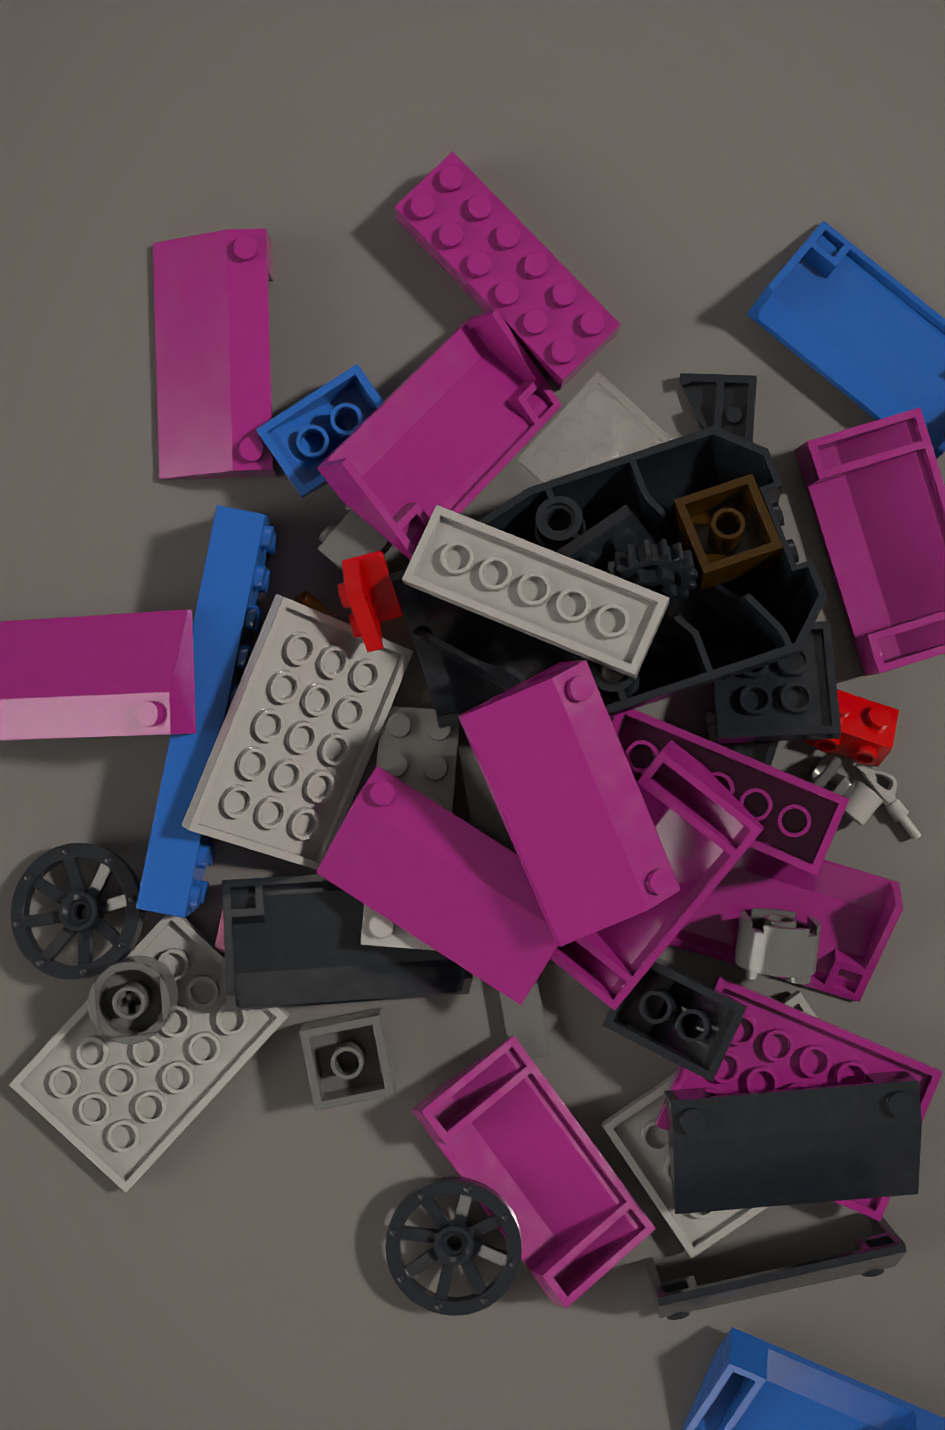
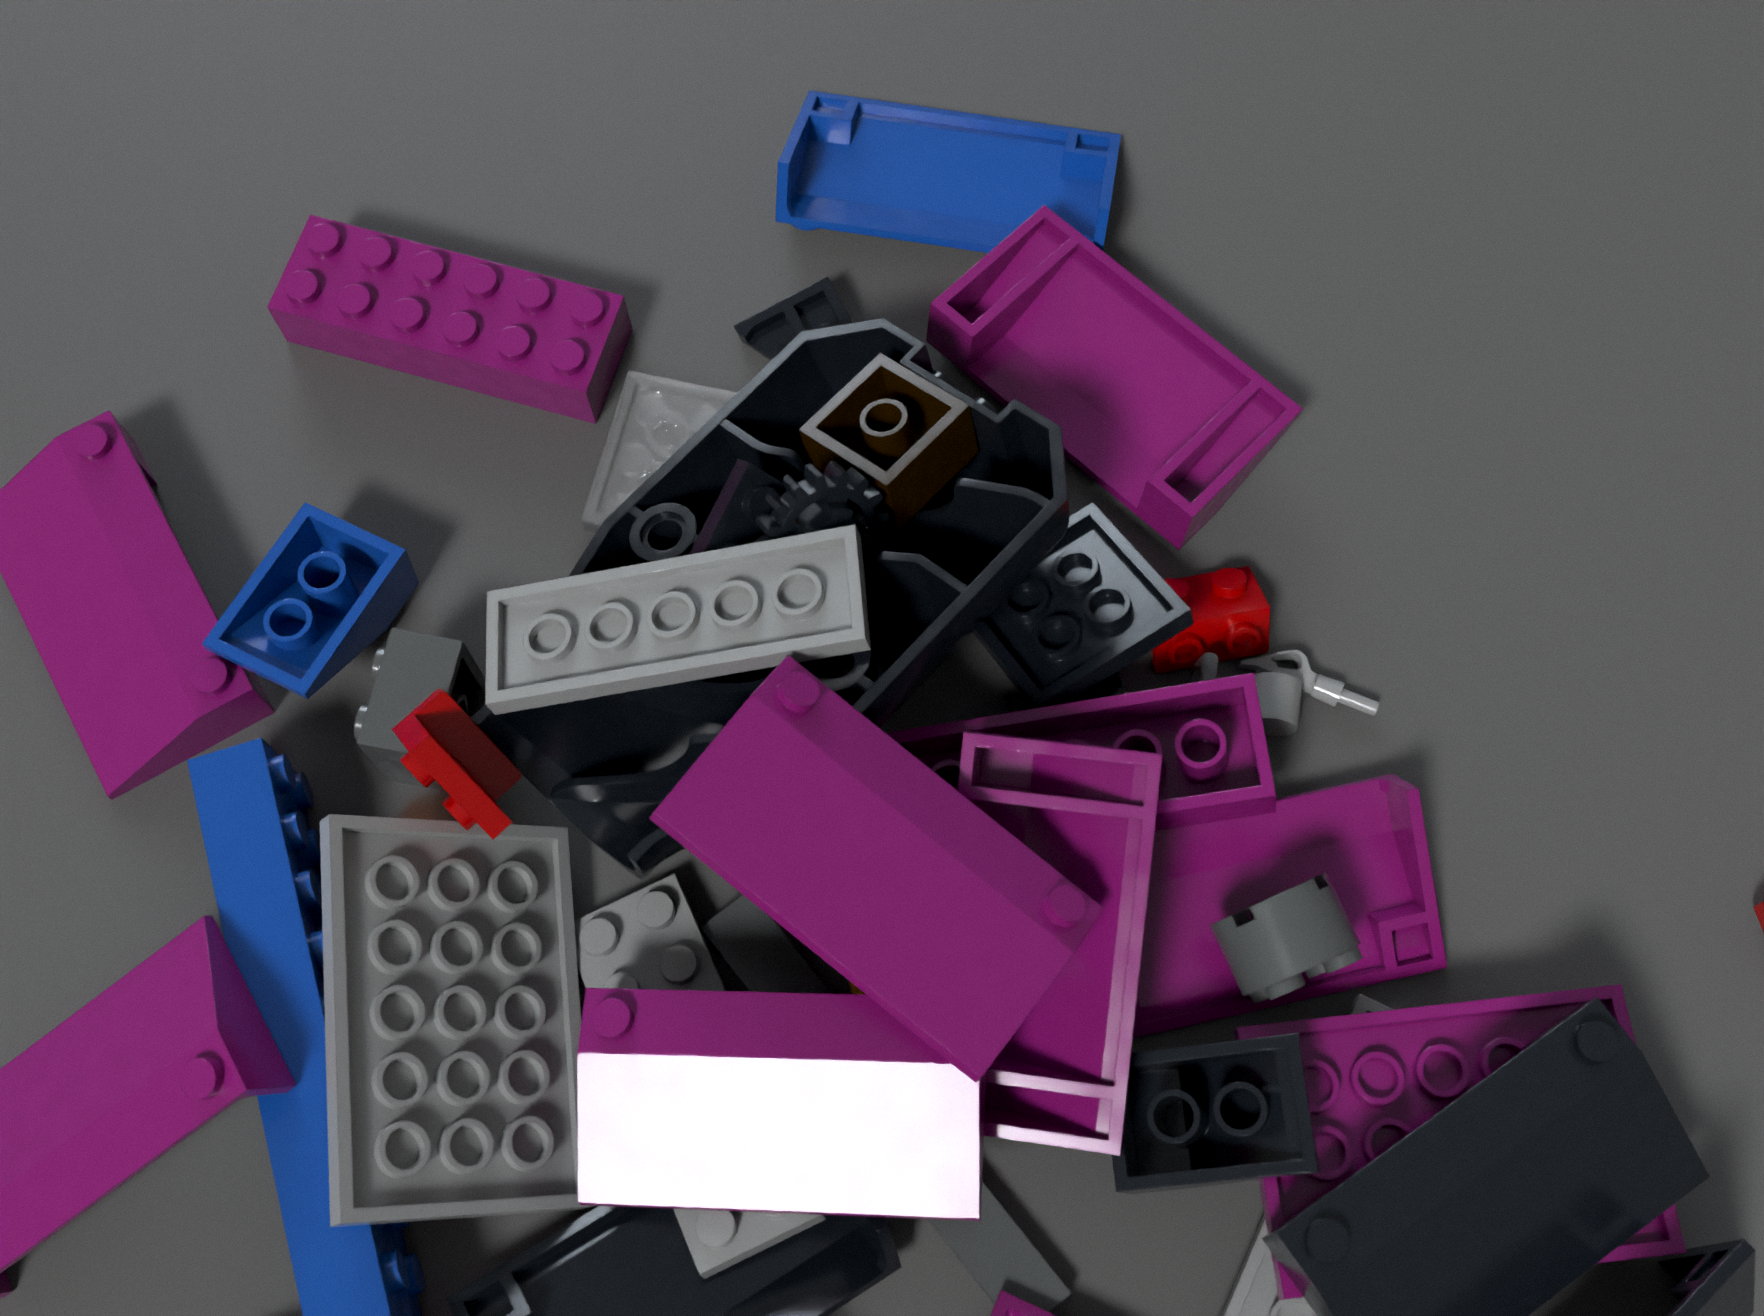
camera: 25 degrees left, 20 degrees down
magenta slope [317,309,562,560] -> none

